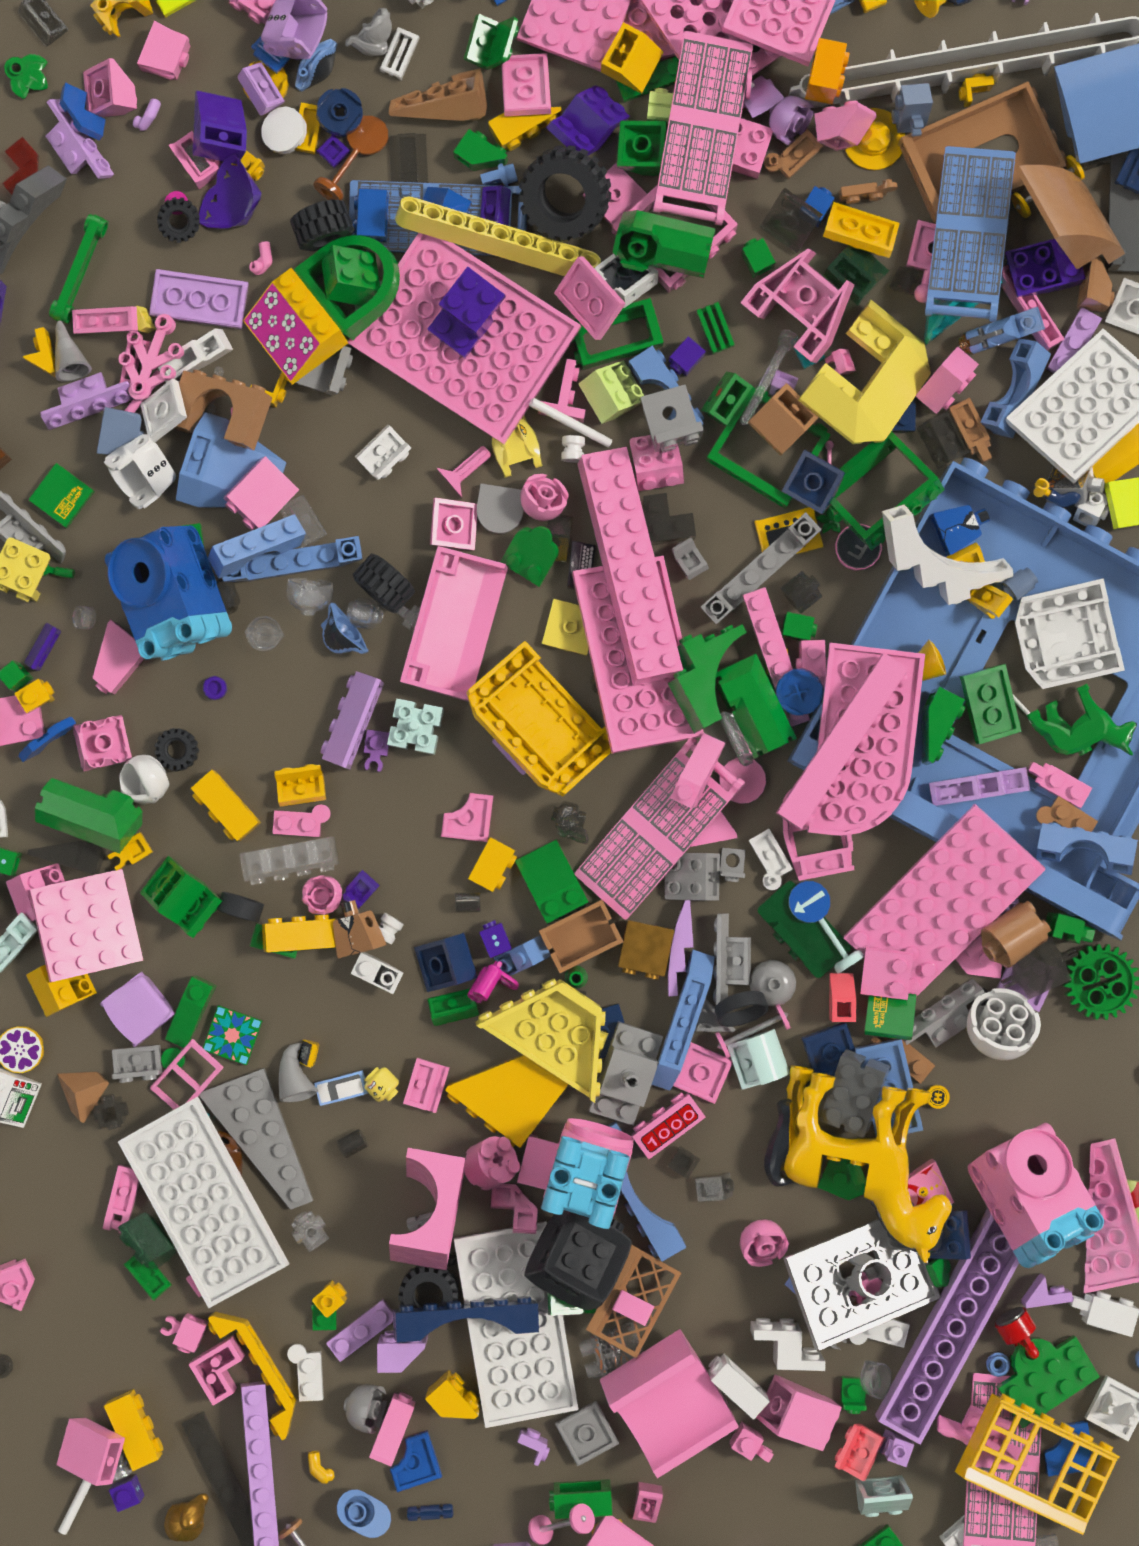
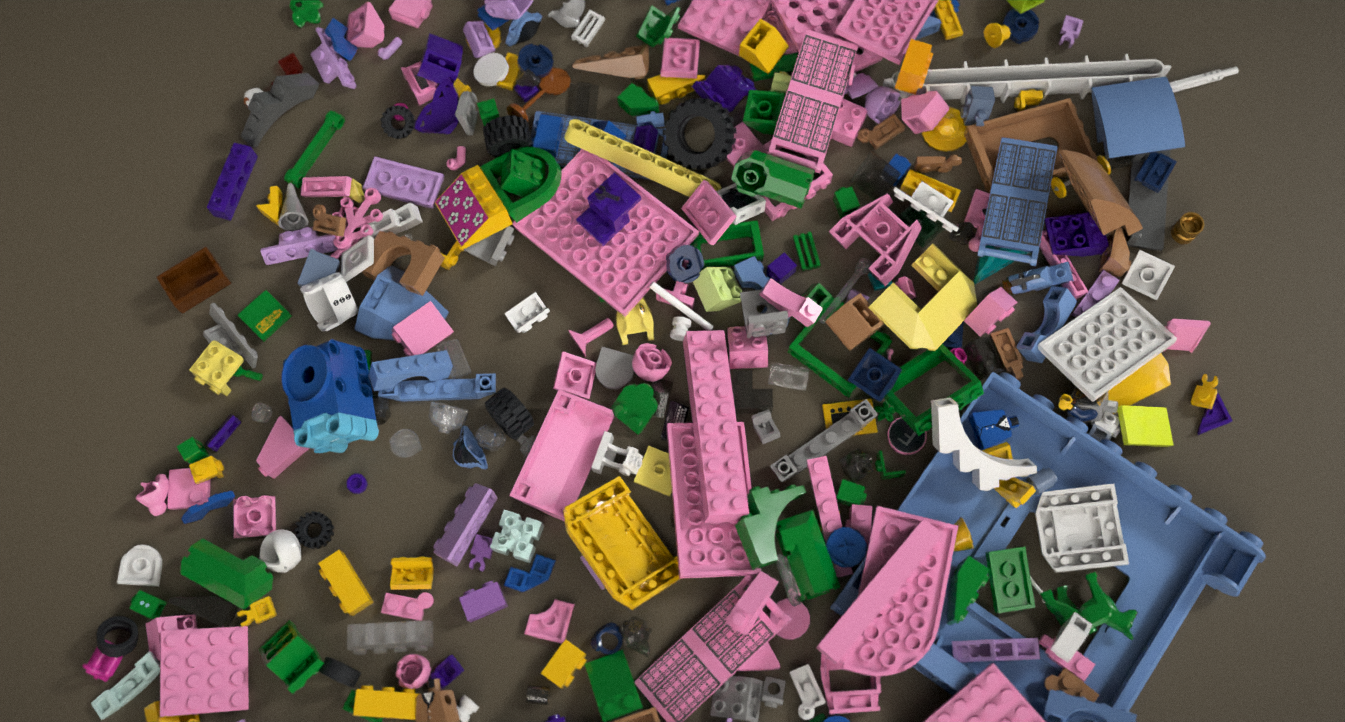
camera: 10 degrees right, 15 degrees down
none -> medium nougat hinge [313,204,346,237]
none -> light grey tile [455,91,478,135]
none -> medium lavender brick [459,581,508,623]
none -> green brick [477,98,500,126]
none -> blue tile [504,554,556,593]
none -> clear smoke tile [515,68,541,86]
none -> white tile [591,431,643,476]
none -> dark blue piece [591,622,623,654]
none -> clear smoke hand [595,185,620,201]
none -> dark blue plate [666,244,704,283]
none -> bright pink slope [759,278,823,327]
none -> clear slope [768,362,809,391]
none -> green bracket [875,450,906,480]
none -> white bracket [893,181,959,232]
none -> dark pink plate [950,348,967,364]
none -> white slope [1050,612,1092,663]

